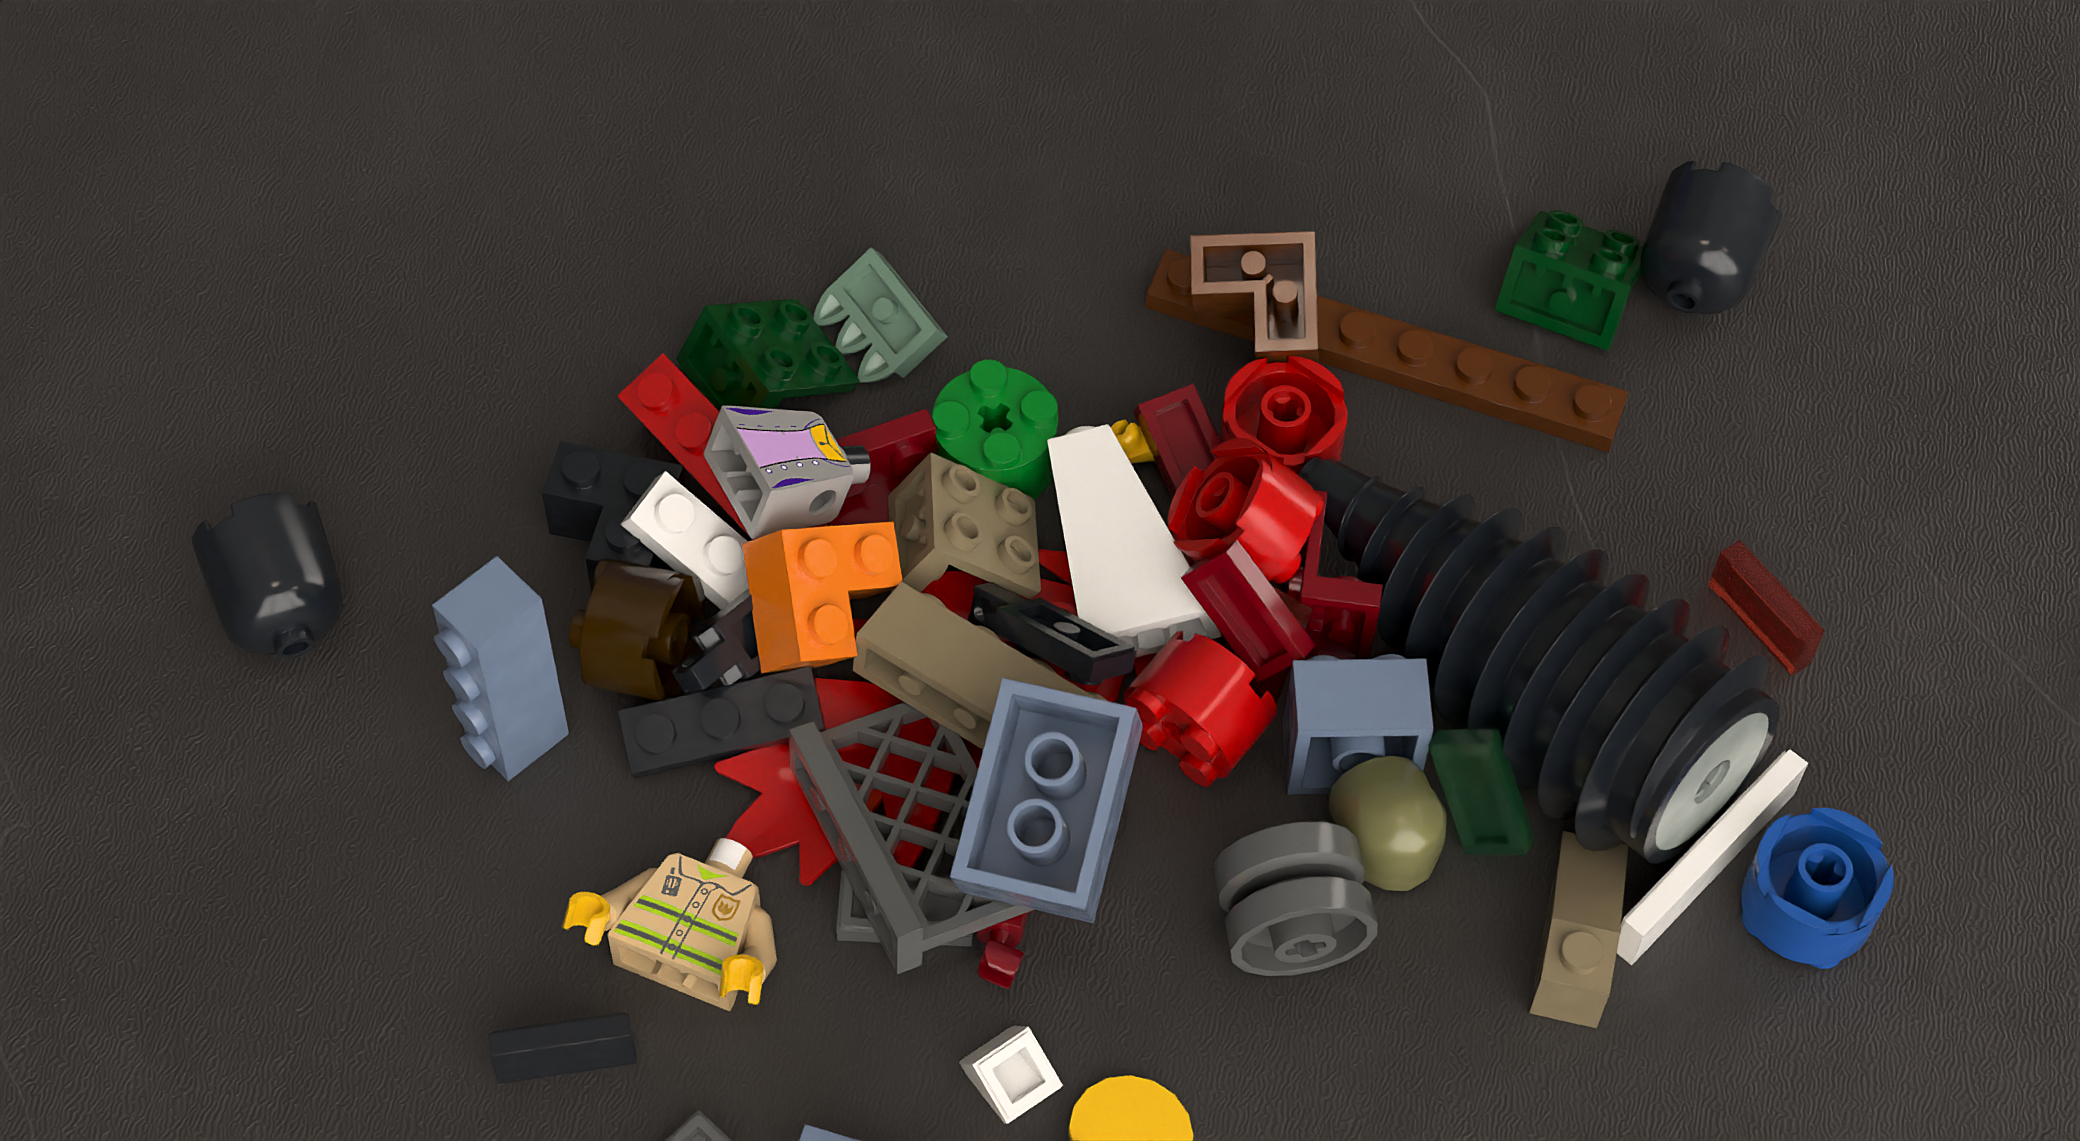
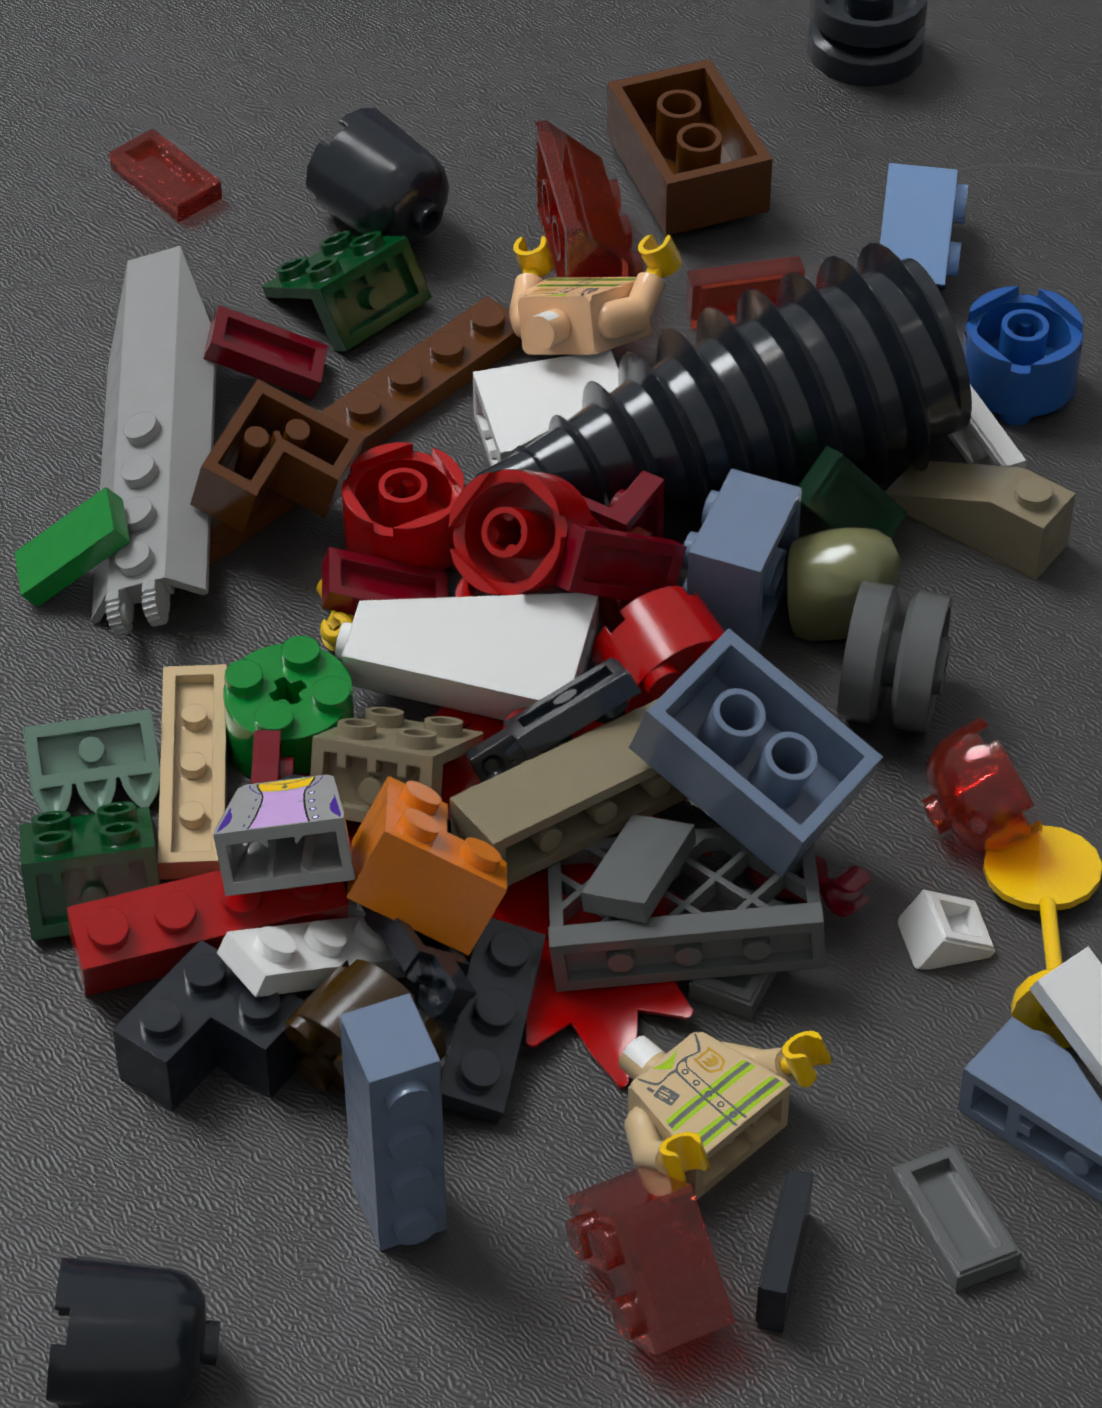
camera: 65 degrees left, 10 degrees down
none -> green tile [14,487,130,607]
none -> light grey hinge [91,245,217,636]
none -> clear red tile [109,128,222,223]
none -> tan plate [158,664,228,880]
none -> dark red tile [203,305,328,399]
none -> white slope [473,349,619,466]
none -> light nougat torso [509,235,682,355]
none -> clear red slope [535,120,643,277]
none -> clear red brick [565,1166,736,1355]
none -> dark grey tile [581,814,696,923]
none -> reddish brown brick [607,59,773,236]
none -> light blue brick [880,163,968,288]
none -> clear red cylinder [921,717,1043,852]

